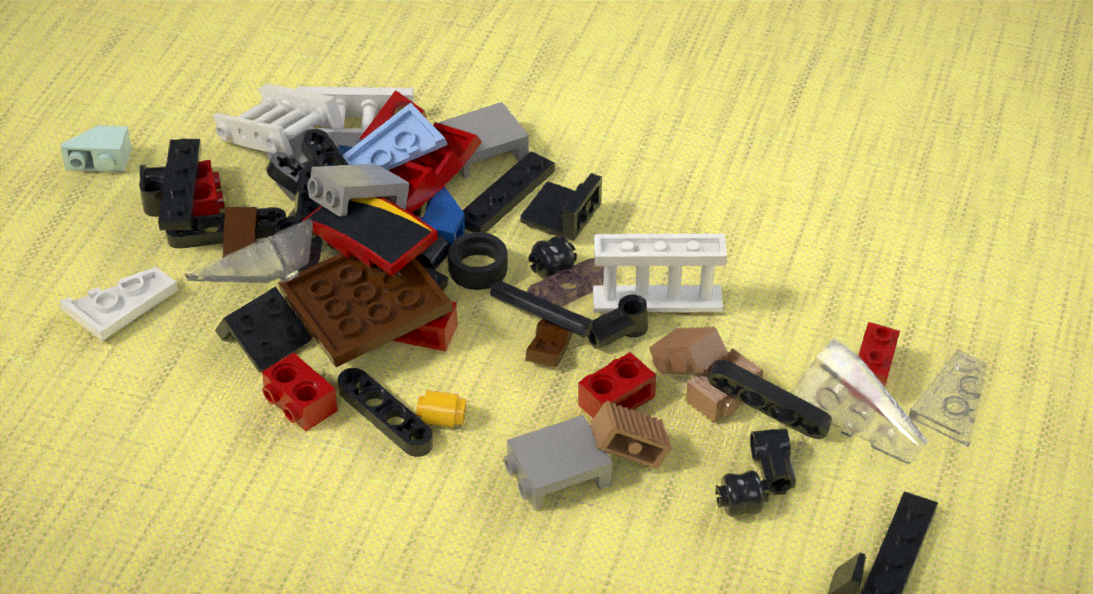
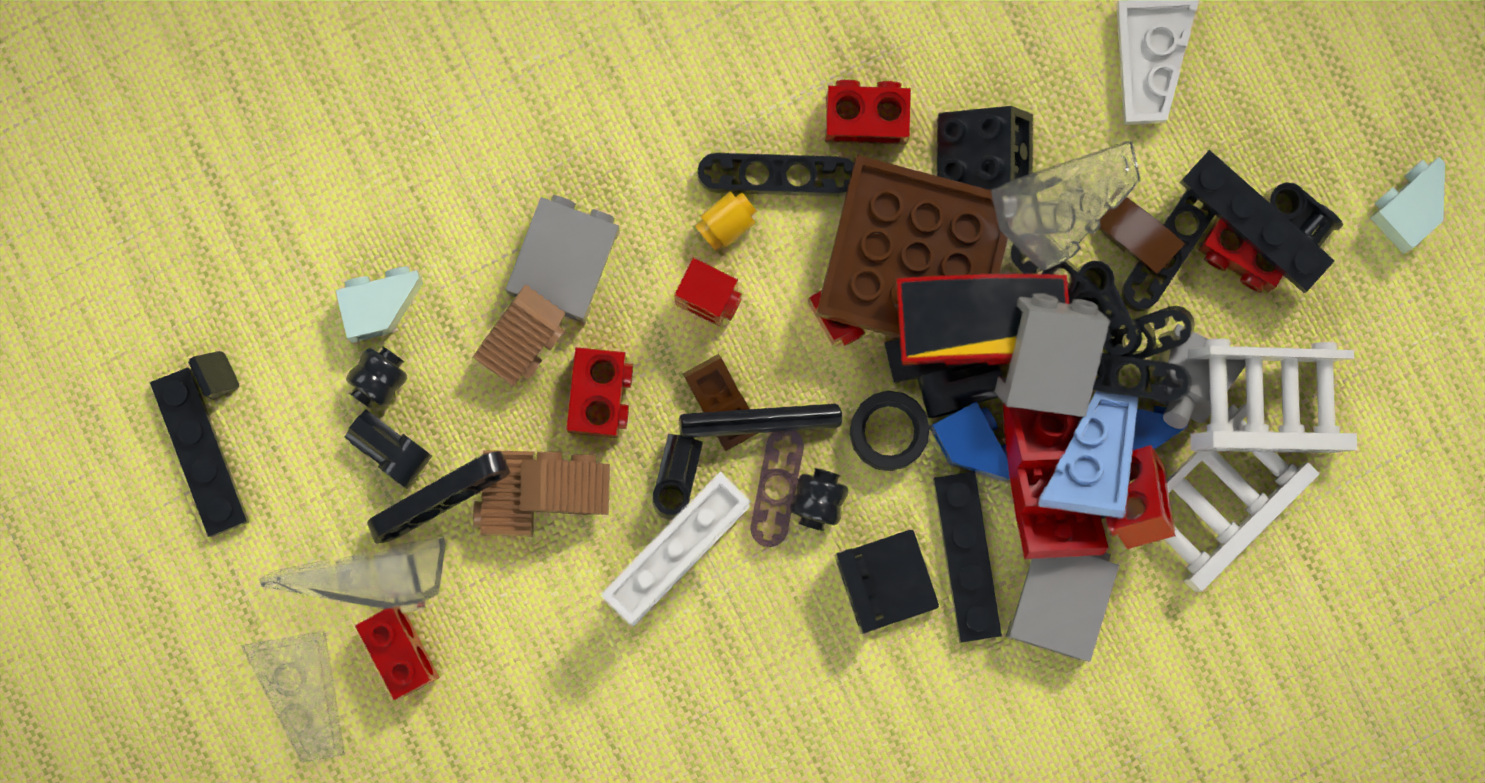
camera: 130 degrees right, 40 degrees up
none -> light aqua slope [336,266,423,343]
none -> red brick [674,257,742,327]

